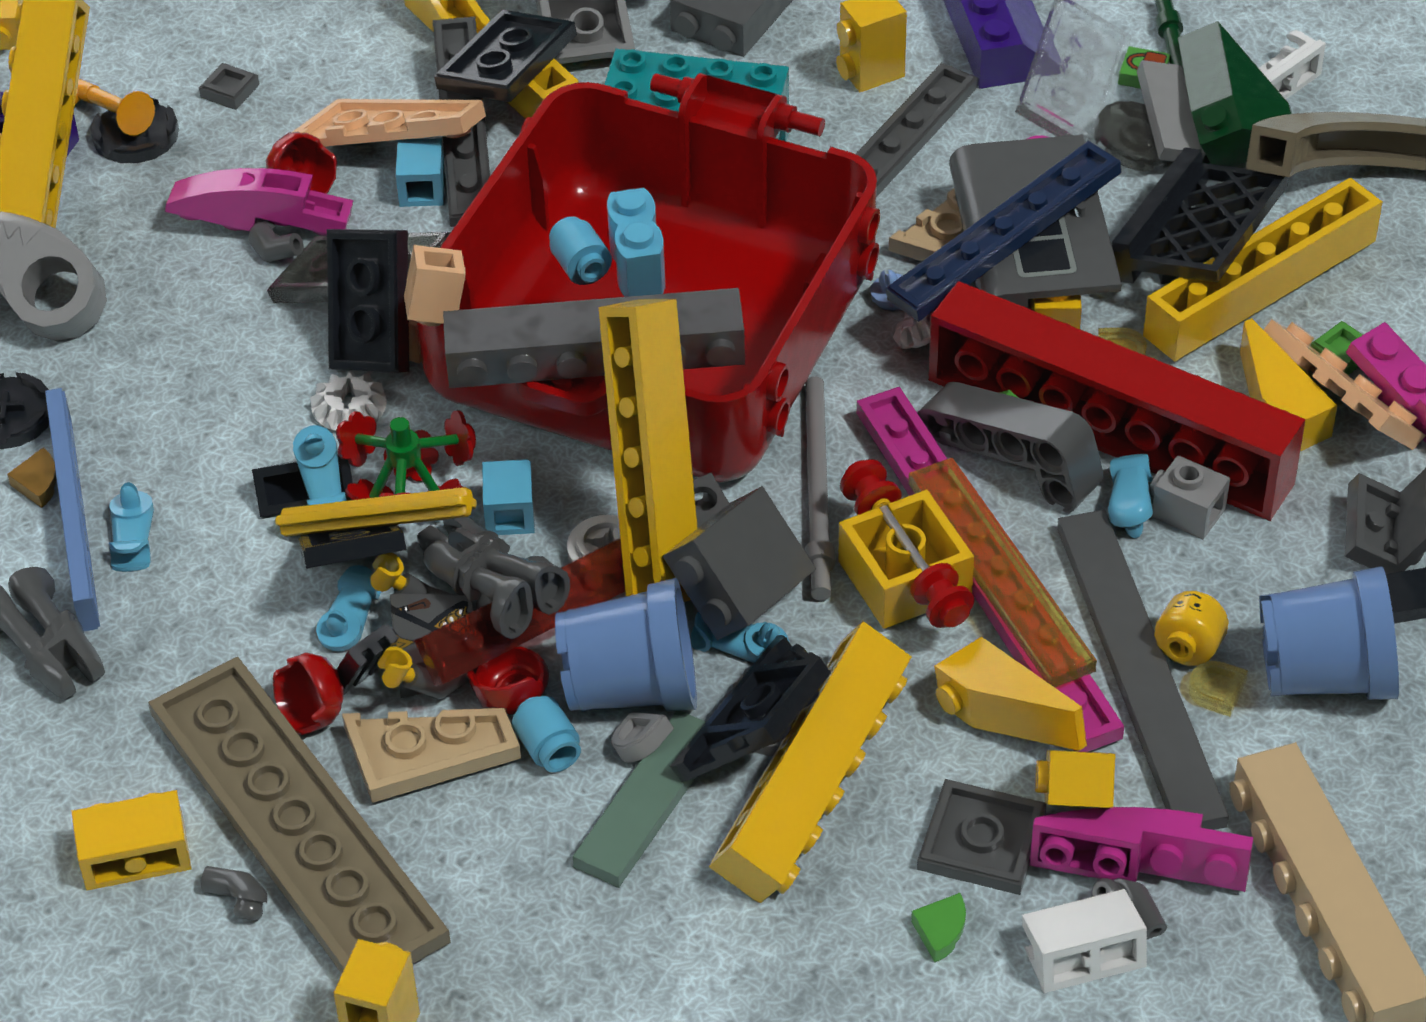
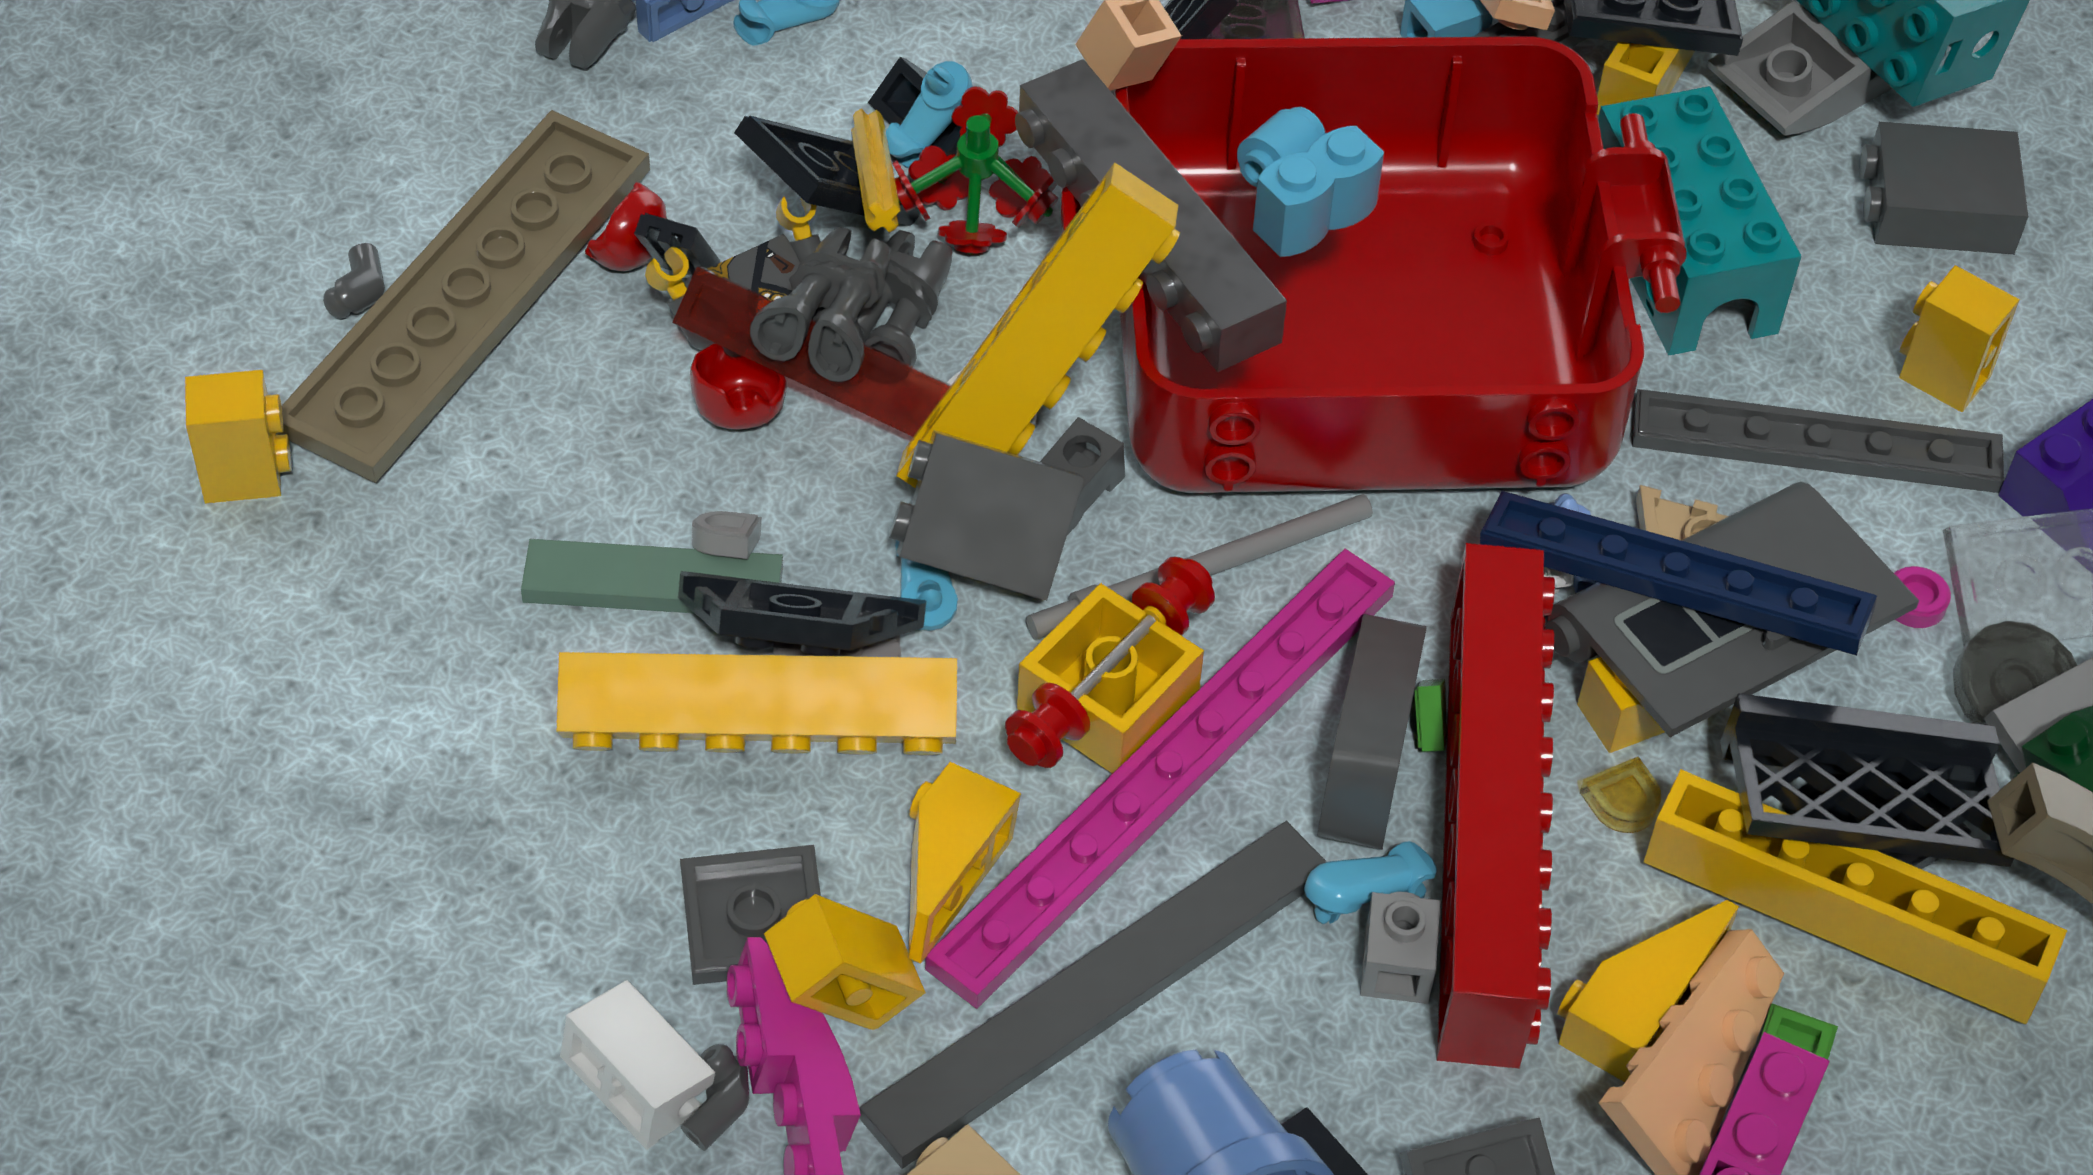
camera: 60 degrees right, 5 degrees up
yellow brick [71,790,192,891] -> none
medium azure piece [316,565,381,651] -> none
tan wing [342,708,521,803] -> none
medium azure panel [482,459,535,535] -> none
medium azure brick [512,696,581,772] -> none
medium blue piece [555,578,697,711] -> none
clear yellow tile [909,457,1097,687] -> none
bright green tile [911,893,966,962] -> none
yellow head [1154,591,1229,666] -> none
clear yellow tile [1189,661,1248,717] -> none

